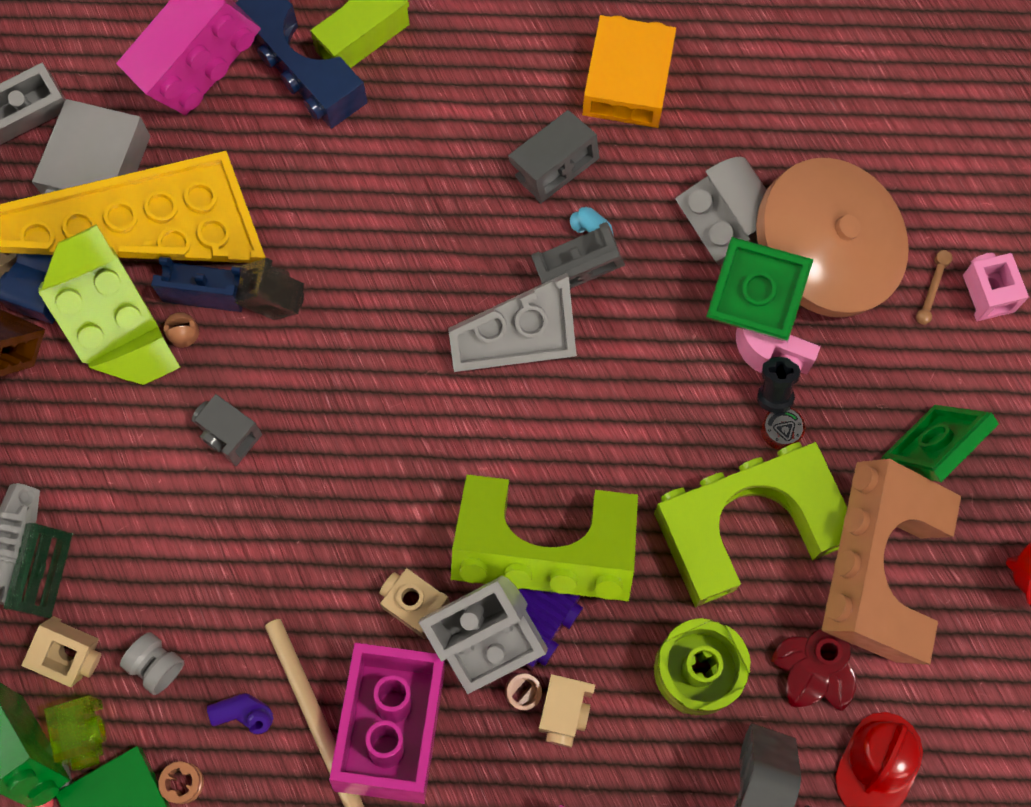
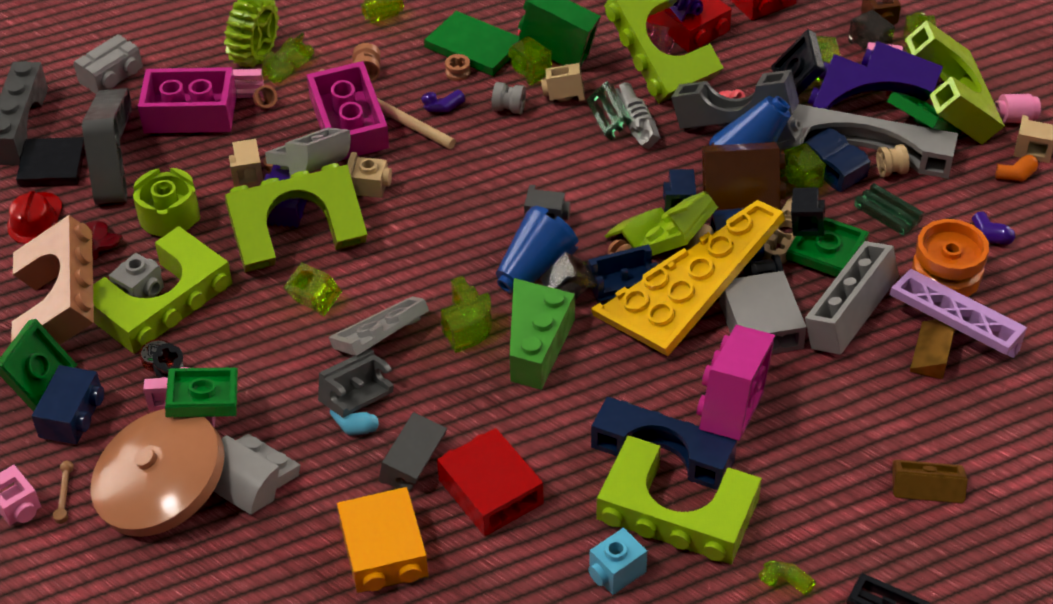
camera: 155 degrees right, 25 degrees down
none -> dark blue brick [31,365,104,445]
none -> light grey brick [109,252,164,298]
none -> clear neon green brick [283,262,342,316]
none -> red brick [437,428,544,537]
none -> clear neon green brick [440,276,492,353]
none -> blue cone [496,206,579,293]
none -> bright green wedge [510,278,575,390]
none -> dark blue brick [663,169,696,212]

